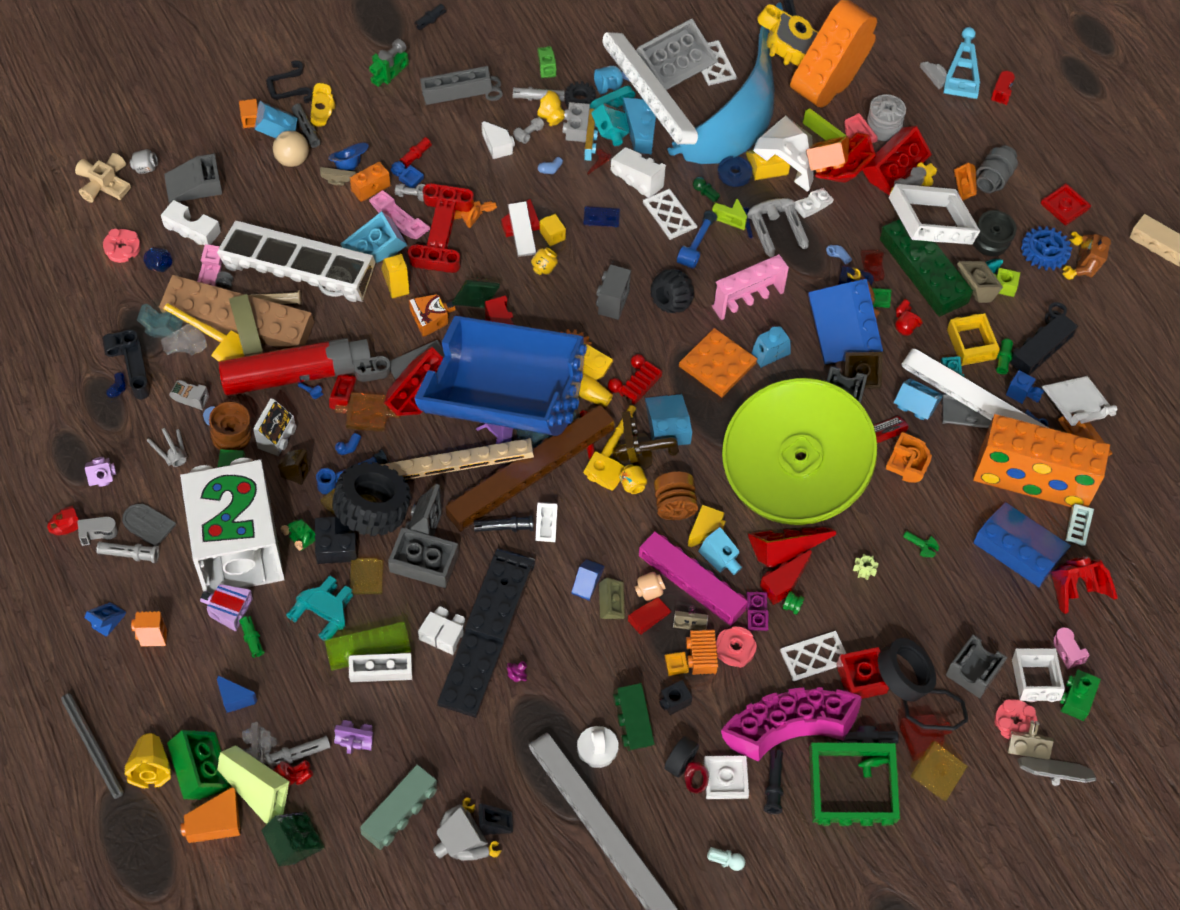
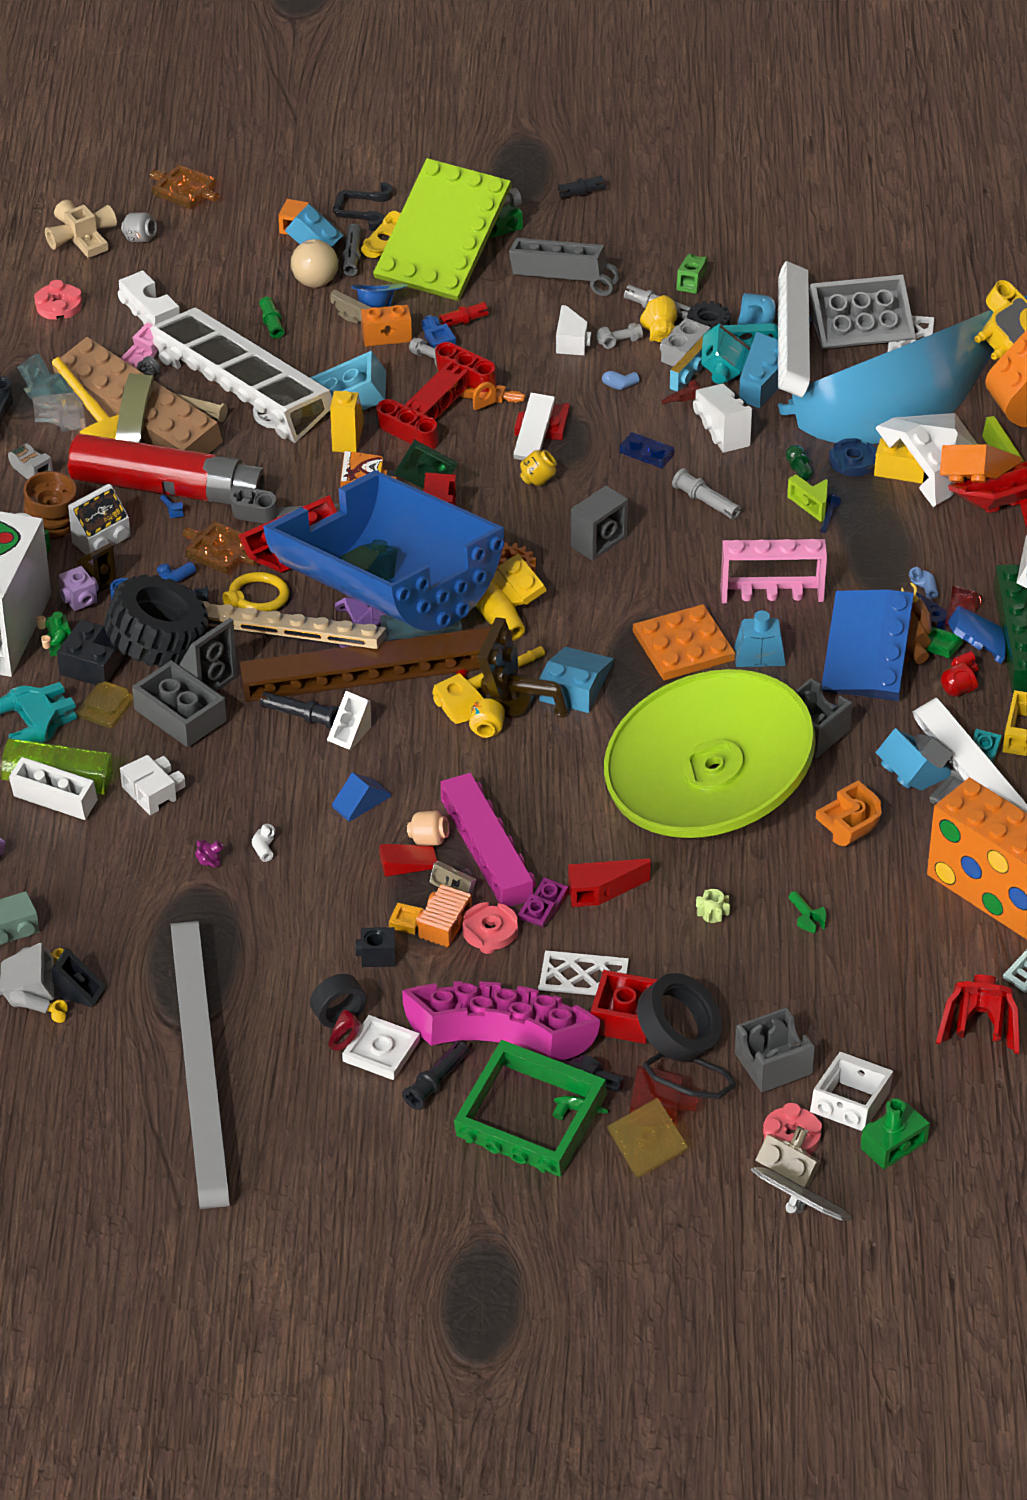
camera: 30 degrees right, 15 degrees down
clear blue head [144,247,172,272] -> none
dark grey slope [164,154,222,203] -> none
red slope [329,375,357,411] -> none
bright pink slope [369,190,430,239] -> none
black hinge [437,547,536,718] -> none
yellow brick [540,214,566,246] -> none
white tile [577,726,618,768] -> none
olive slope [599,578,625,619] -> none
red gear [608,354,663,405] -> none
dark green wedge [613,683,655,751] -> none
white window [643,189,697,240] -> none
black wheel [650,269,694,314] -> none
dark orange wheel [654,471,698,520] -> none
blue piece [677,210,717,269] -> none
yellow slope [688,505,726,547] -> none
medium azure torso [698,527,742,575] -> none
light aqua axle [707,847,745,871] -> none
light grey piece [747,198,809,257] -> none
red wedge [748,527,836,567] -> none
green wheel [782,591,805,615] -> none
white slope [794,188,834,218] -> none
dark brown slope [841,351,883,389] -> none
slope [873,416,909,443] -> none
blue slope [974,502,1071,587] -> none
bright pink leg [1053,628,1089,669] -> none
none -> lavender brick [59,566,99,611]
none -> clear orange plate [150,164,219,209]
none -> yellow piece [223,572,290,612]
none -> white arm [252,824,276,862]
none -> green pin [259,297,285,339]
none -> slope [338,540,397,580]
none -> lime plate [373,158,512,301]
none -> light grey pin [672,468,741,520]
none -> dark grey slope [914,734,953,768]
none -> blue slope [948,605,1005,664]

